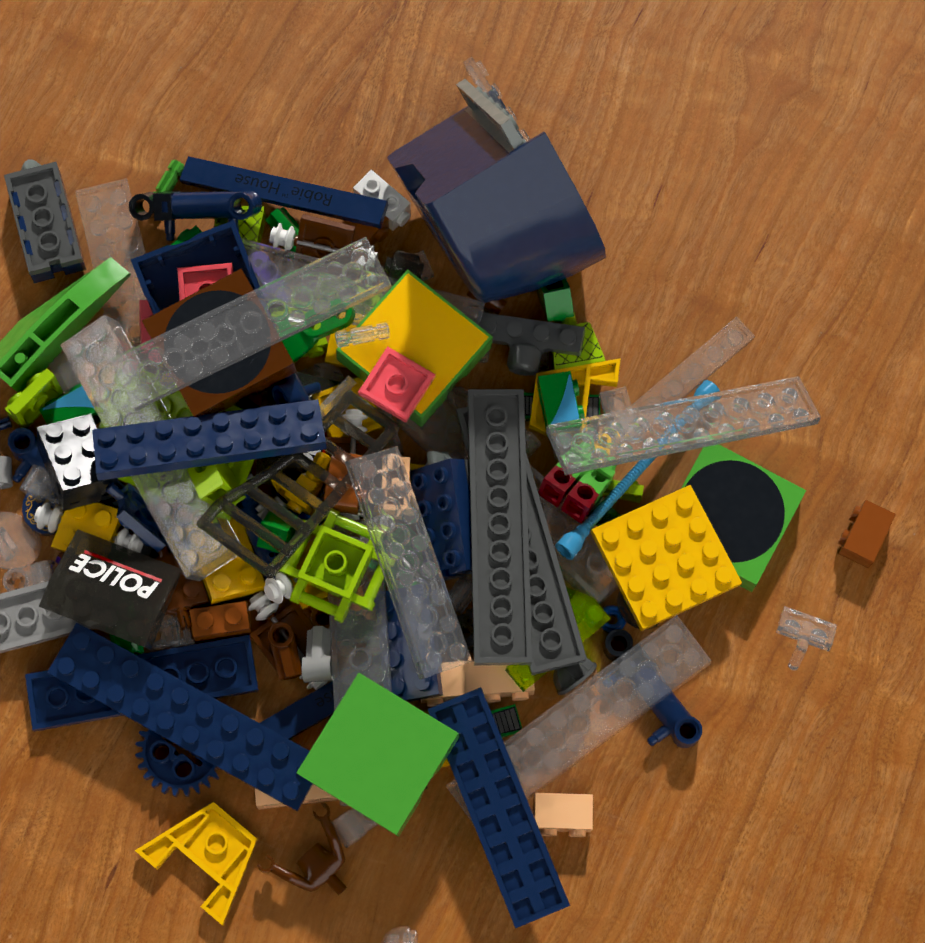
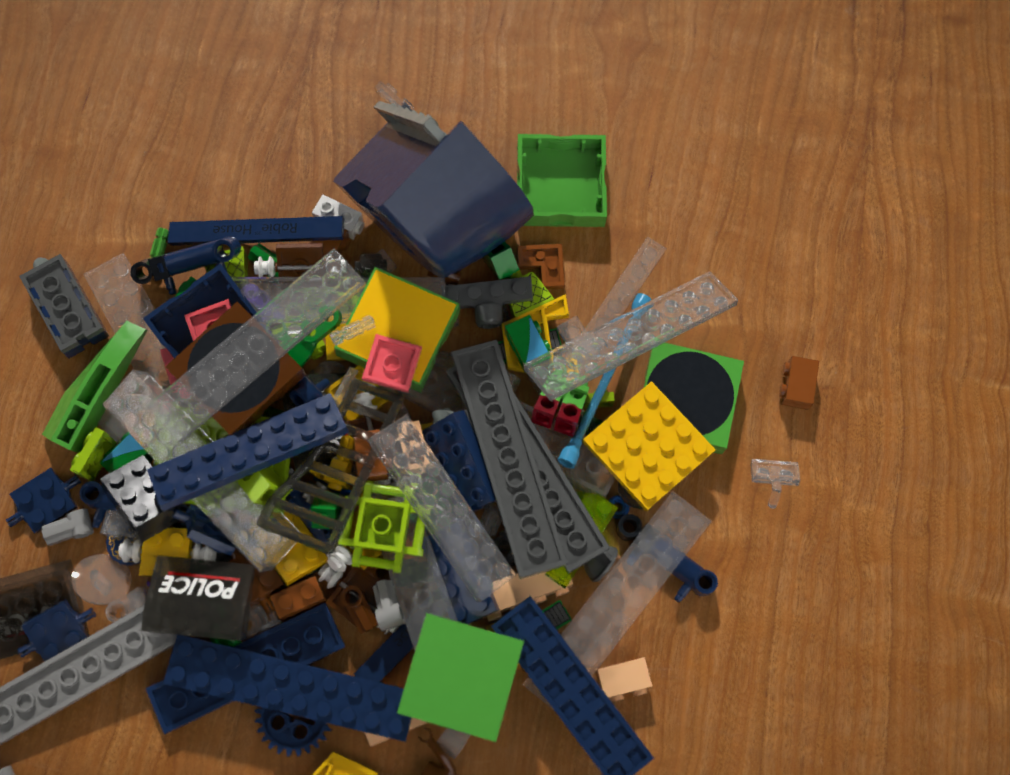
camera: 15 degrees left, 0 degrees up
none -> bright green tile [517,134,607,227]
none -> dark orange plate [517,244,565,289]

